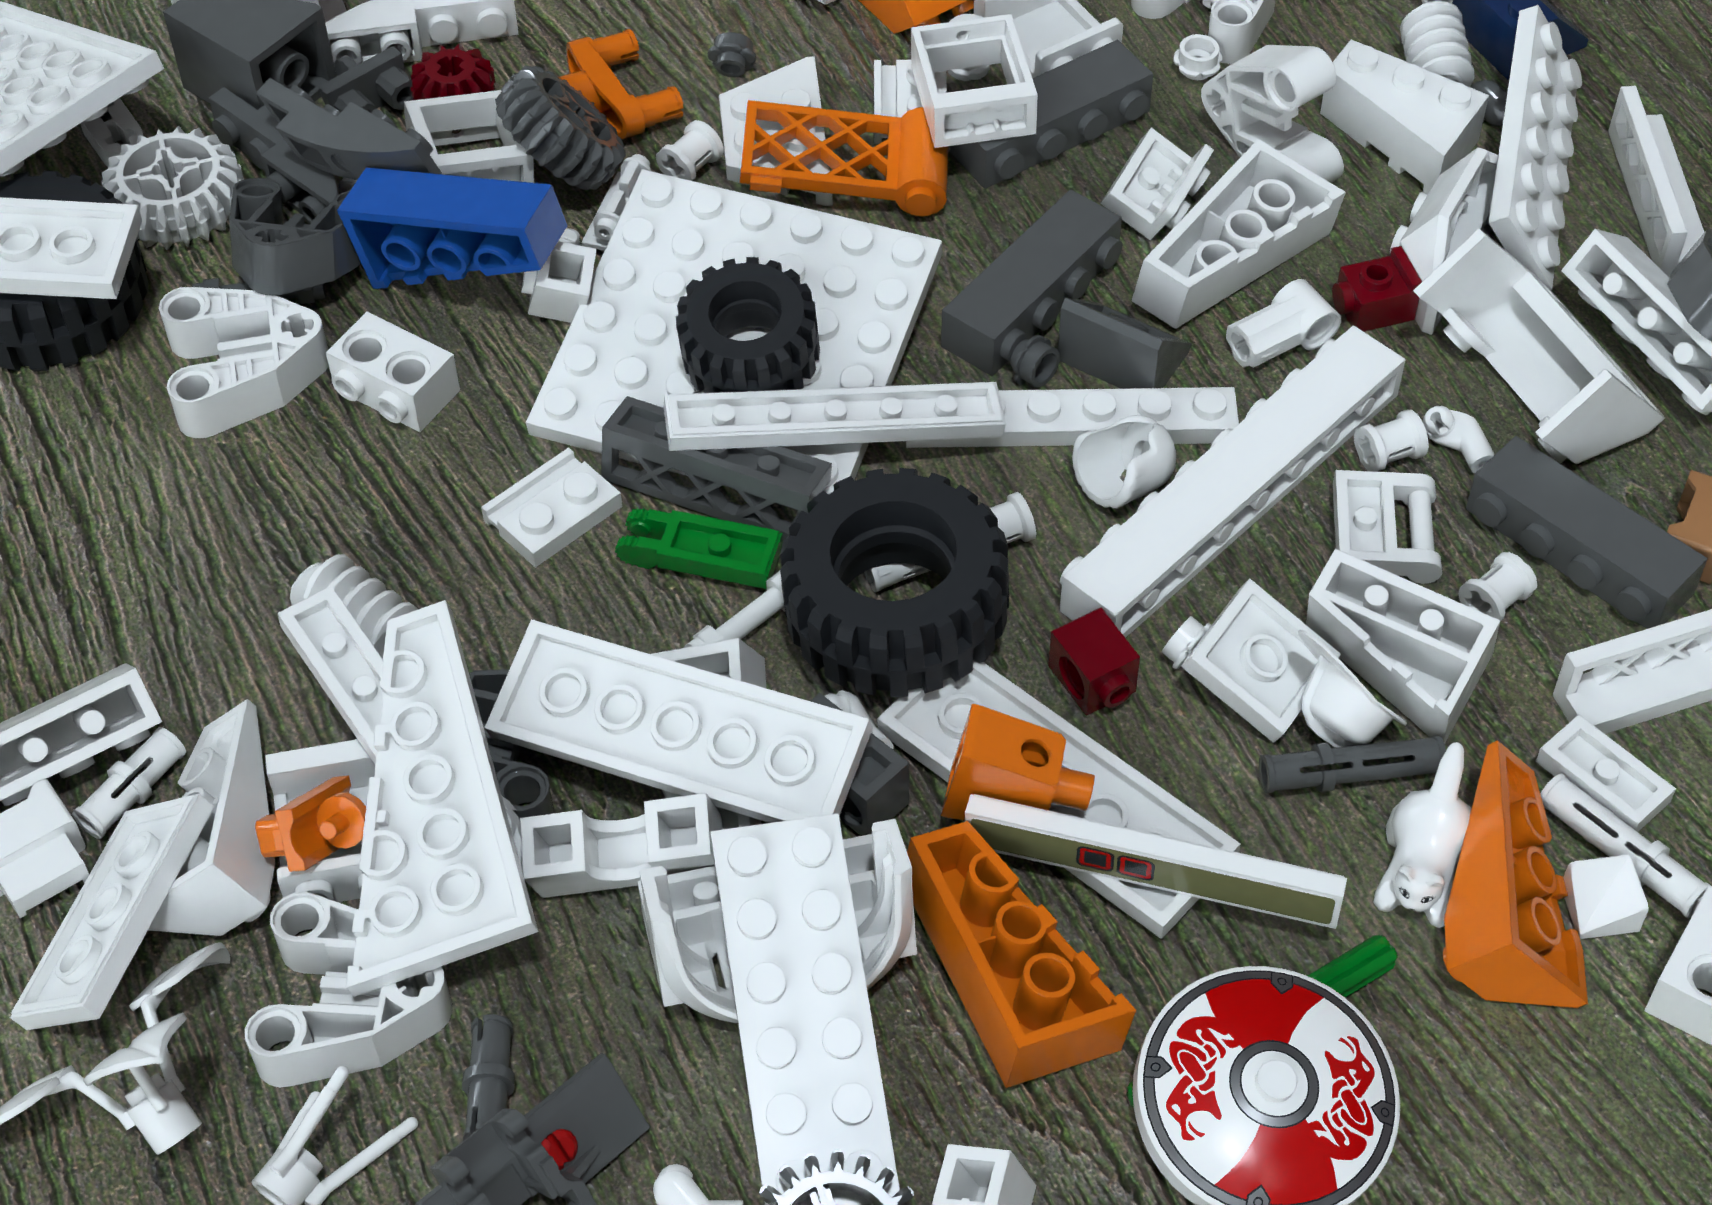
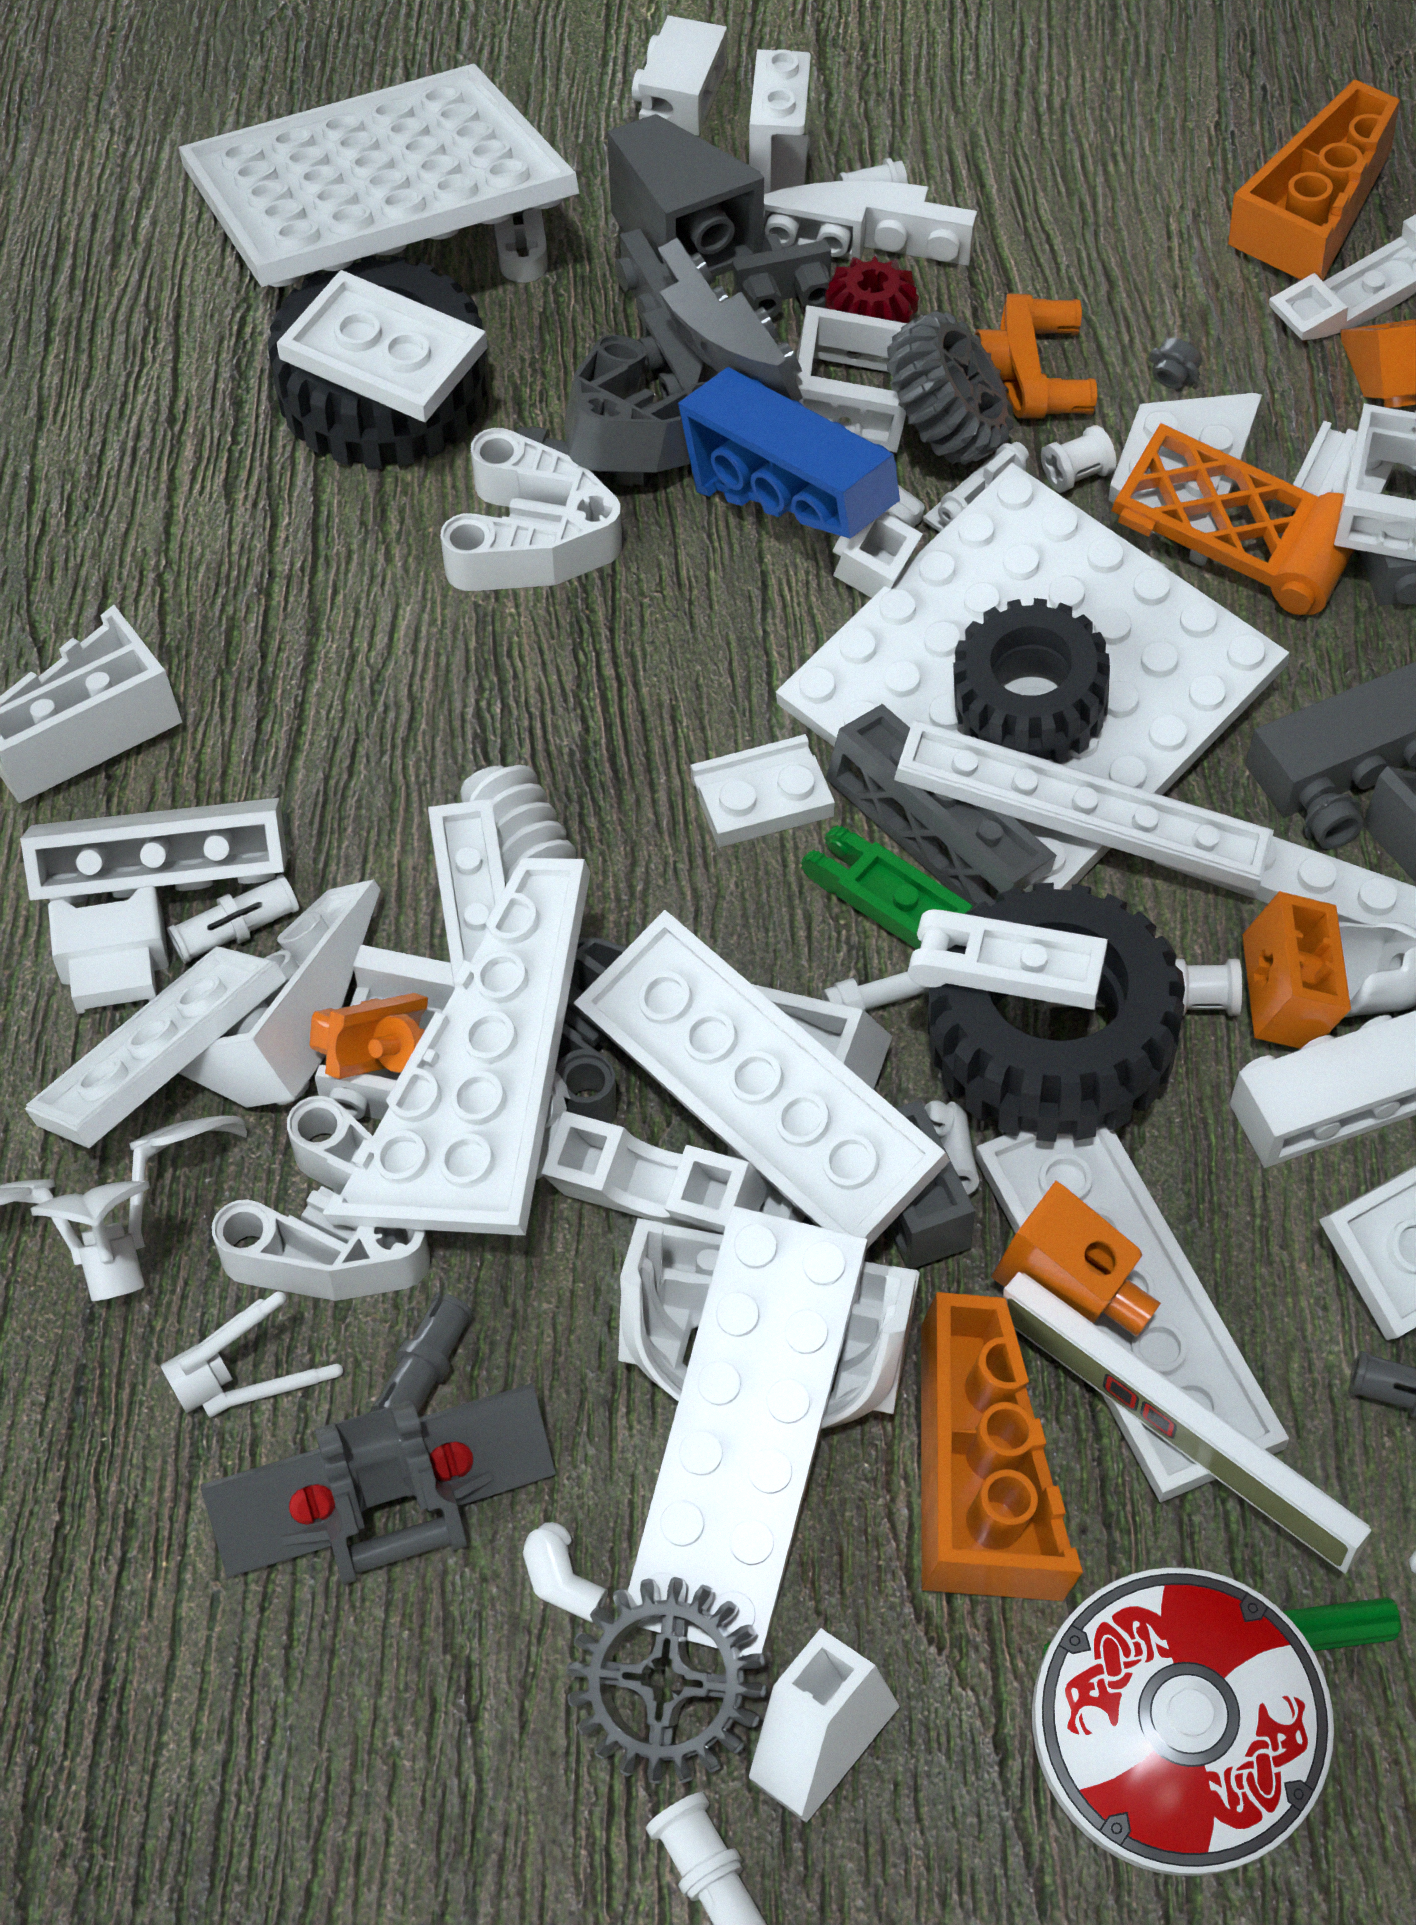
camera: 25 degrees right, 5 degrees up
white gear [102,126,244,250] -> none
white brick [326,312,460,432] -> none
dark red brick [1048,608,1140,716] -> none
white plate [1161,616,1211,669] -> none
none -> white plate [907,909,1108,1010]
none -> orange brick [1242,891,1351,1049]

